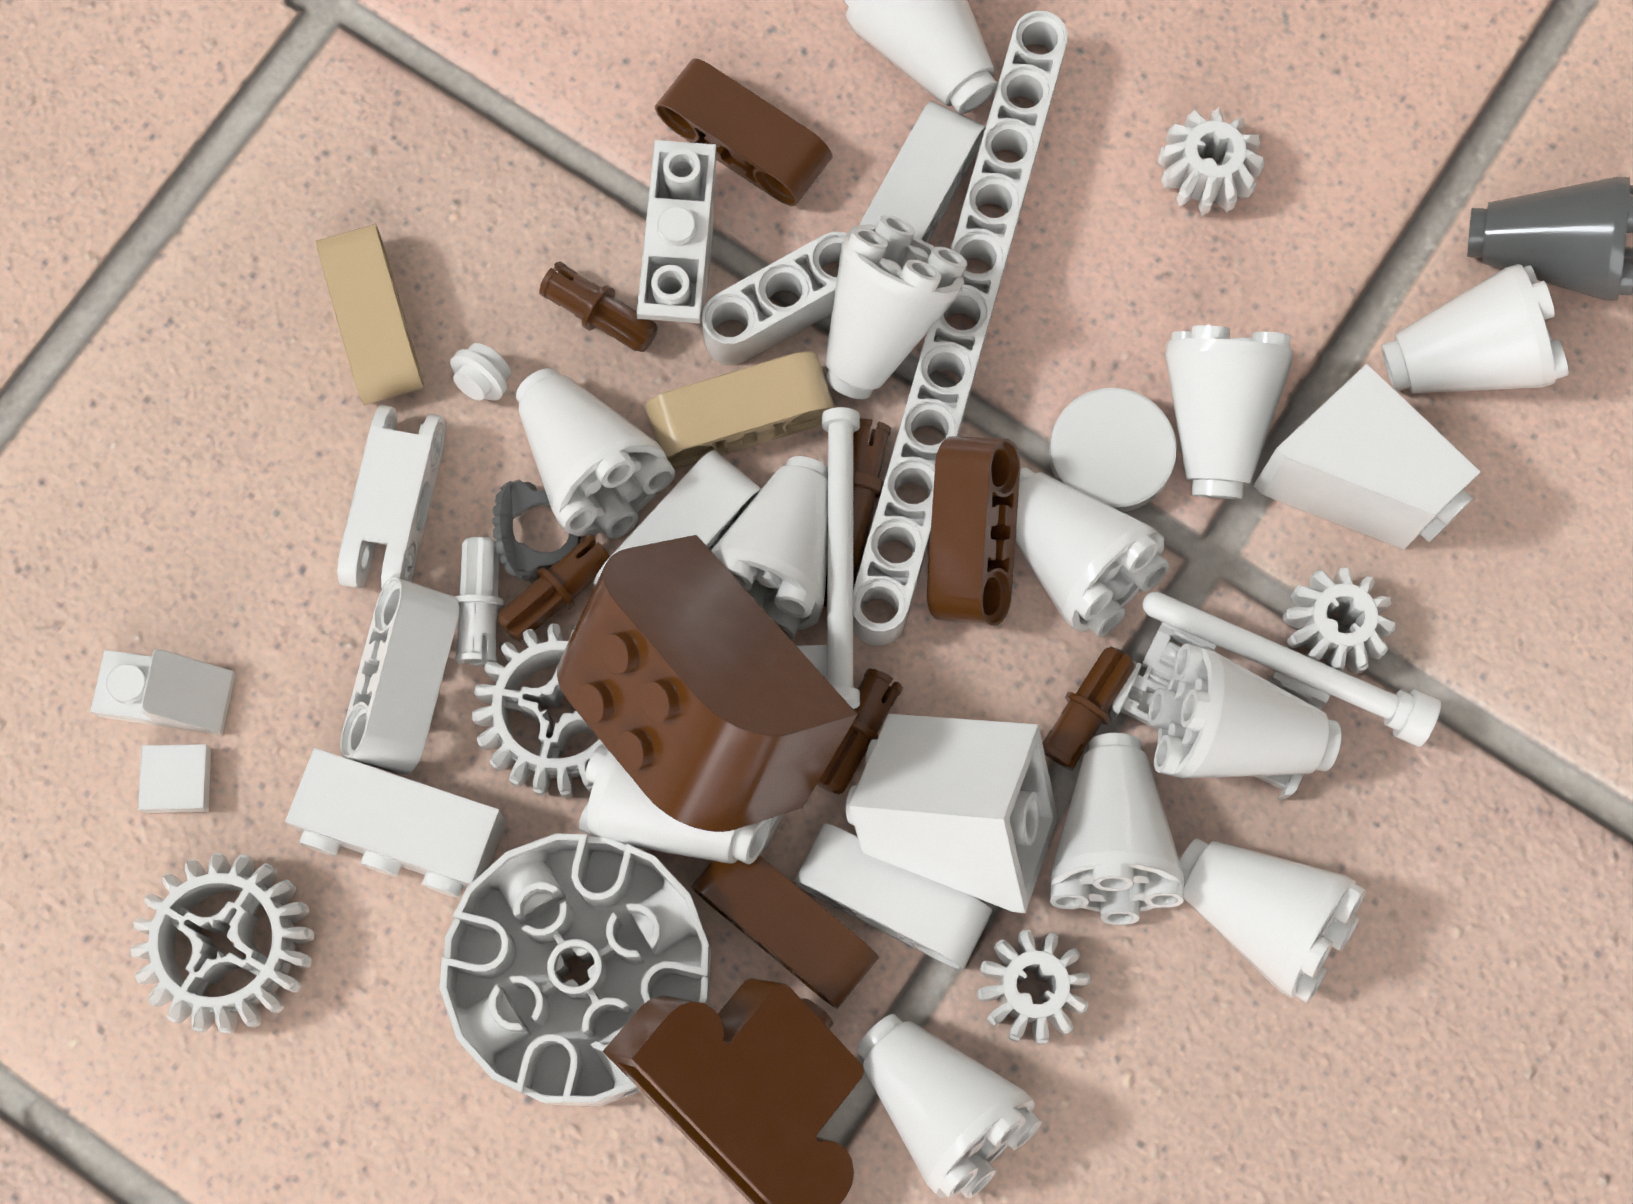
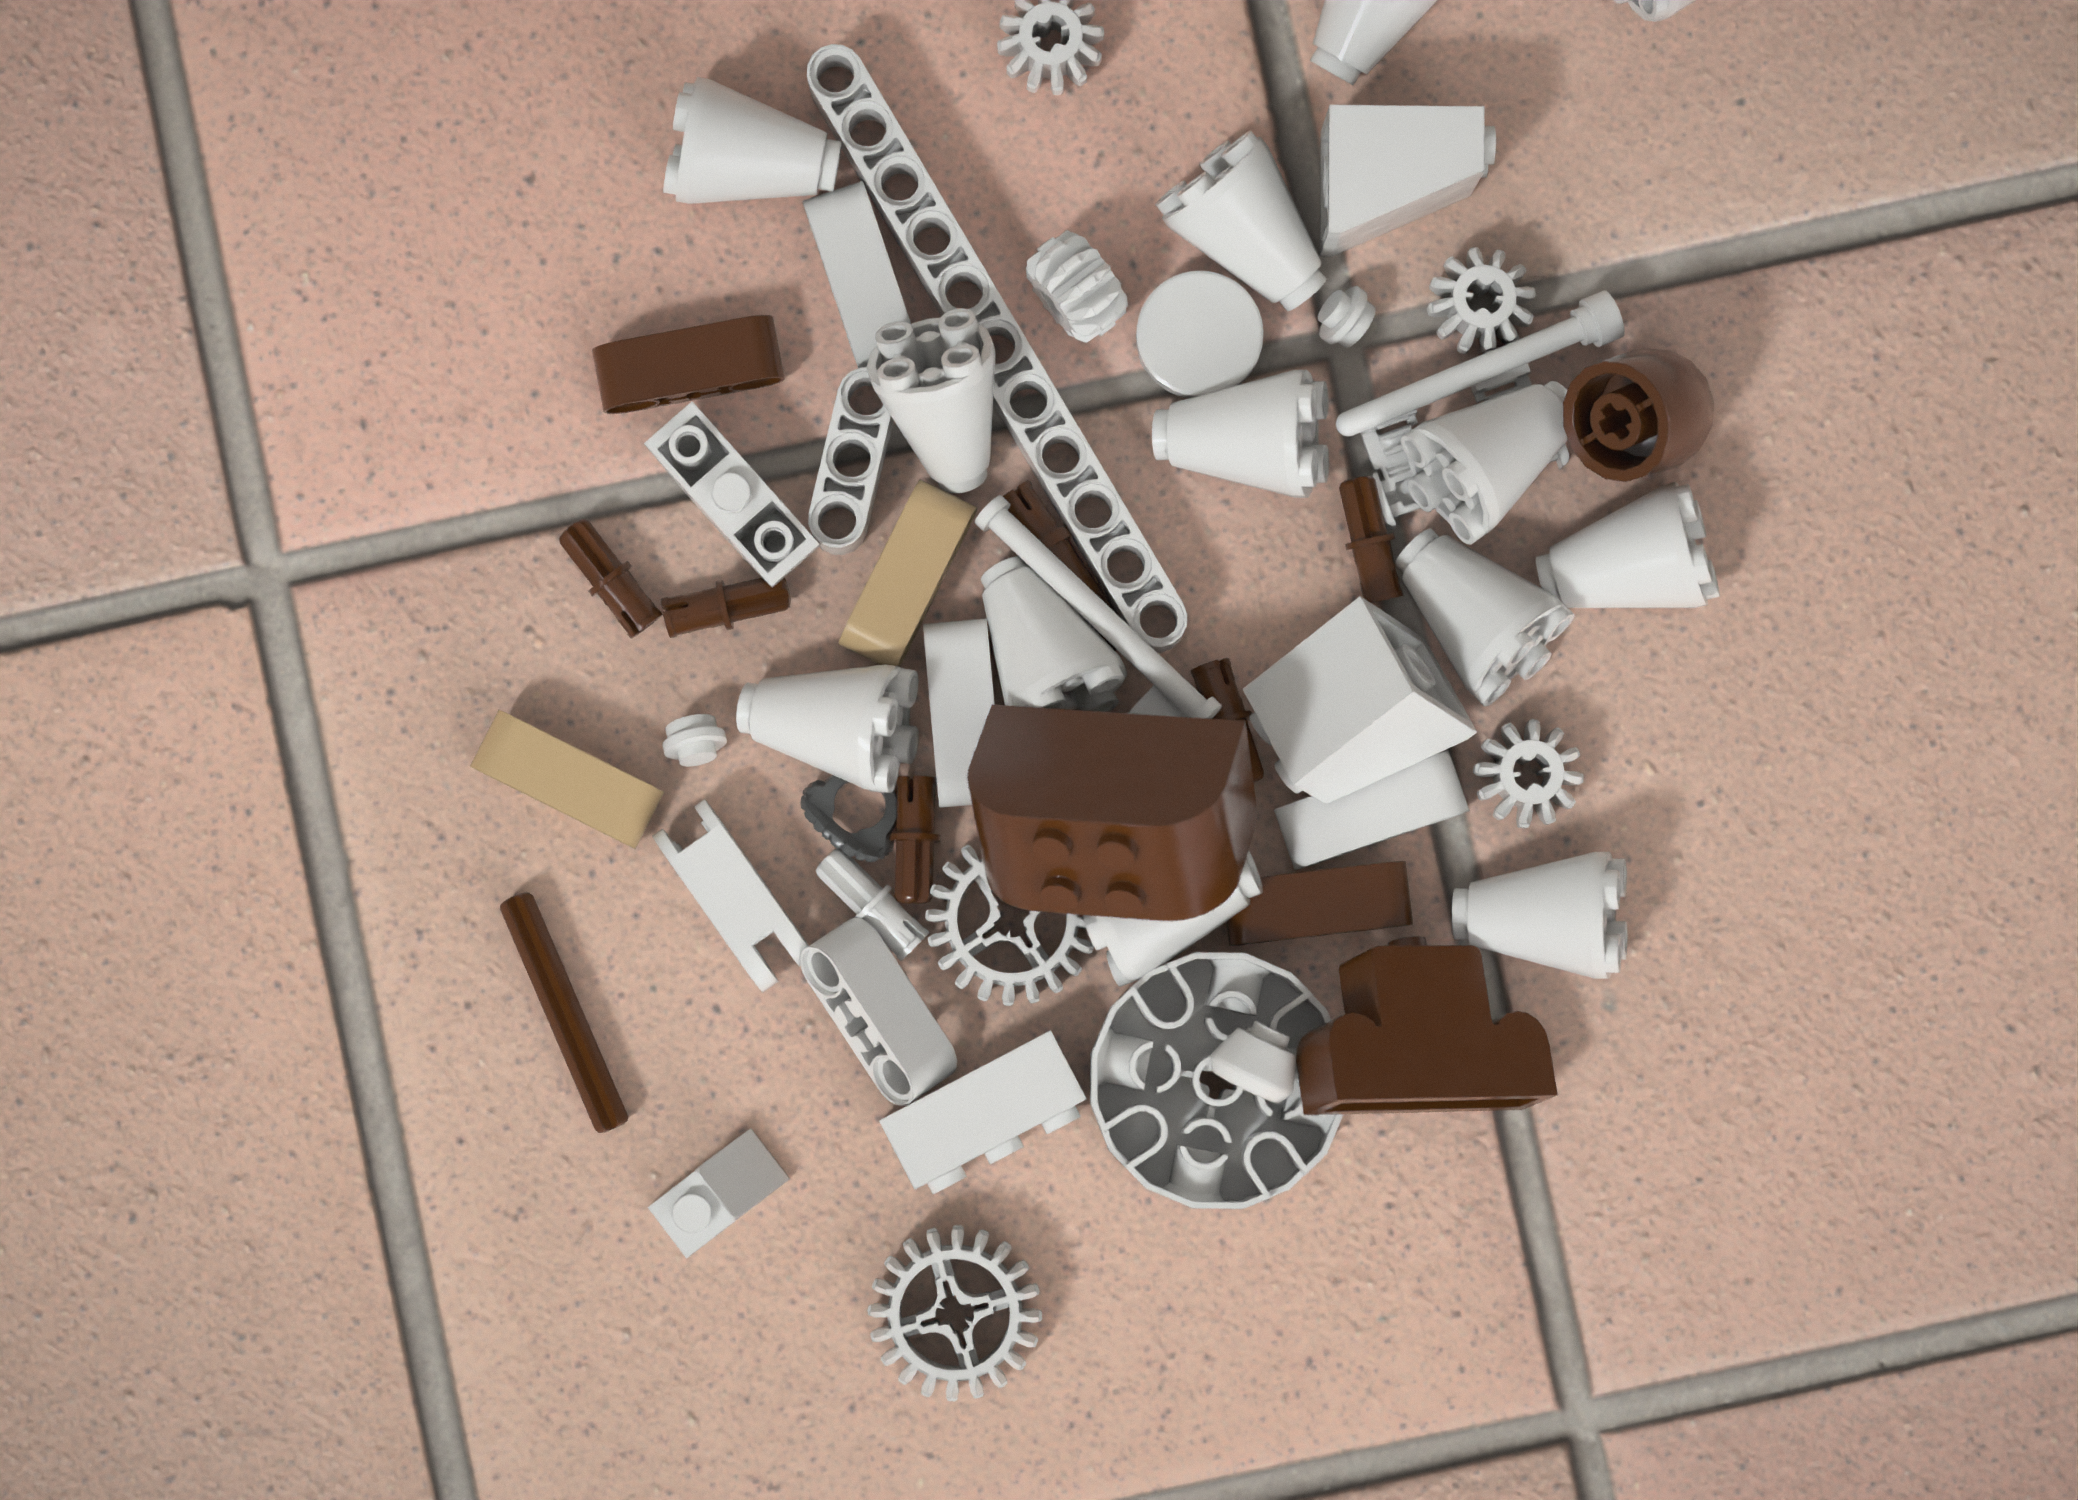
camera: 50 degrees left, 10 degrees up
white tile [138,744,211,813] -> none
reddish brown beam [927,436,1020,626] -> none
none -> reddish brown axle [500,892,628,1133]
none -> reddish brown axle [559,519,663,639]
none -> white gear [1026,230,1128,343]
none -> white cone [1210,1021,1296,1103]
none -> white plate [1318,286,1376,348]
none -> reddish brown brick [1563,348,1714,482]

